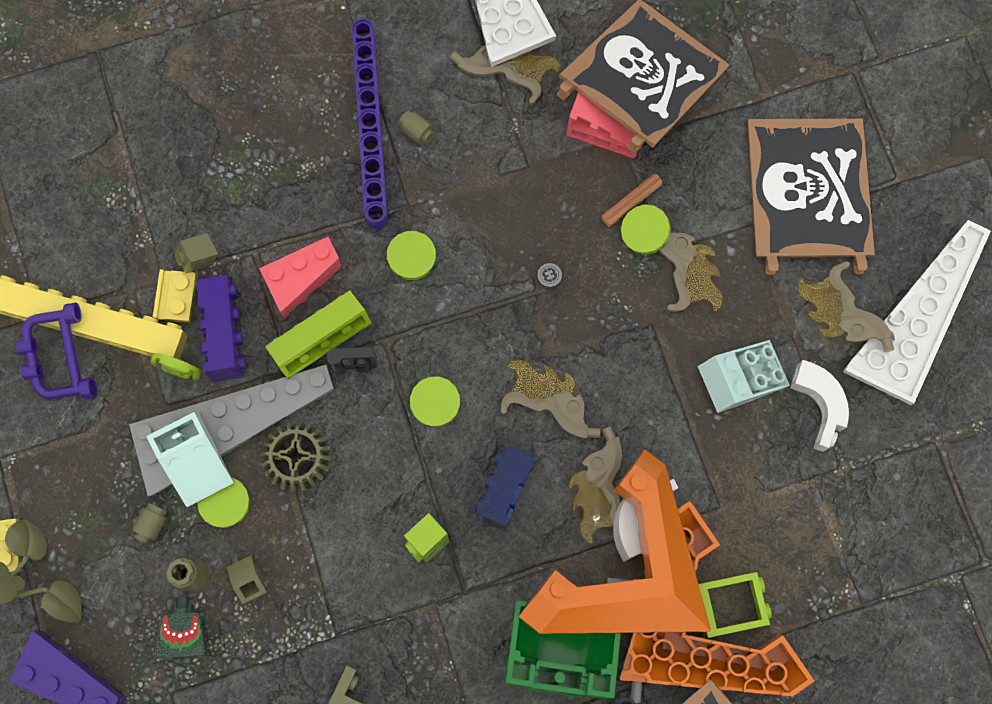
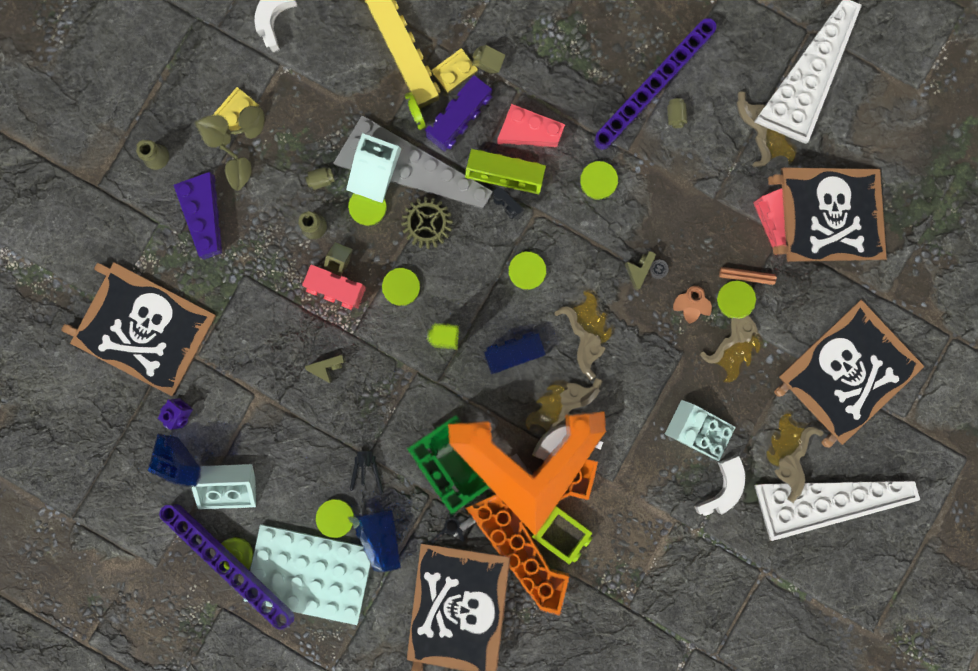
camera: 50 degrees right, 10 degrees up
dark purple bar [16,302,97,399] -> none
clear green torso [154,597,211,658] -> none
none -> coral wedge [302,265,366,310]
none -> lime tile [382,268,420,306]
none -> olive slope [625,251,656,290]
none -> nougat plate [673,286,712,324]

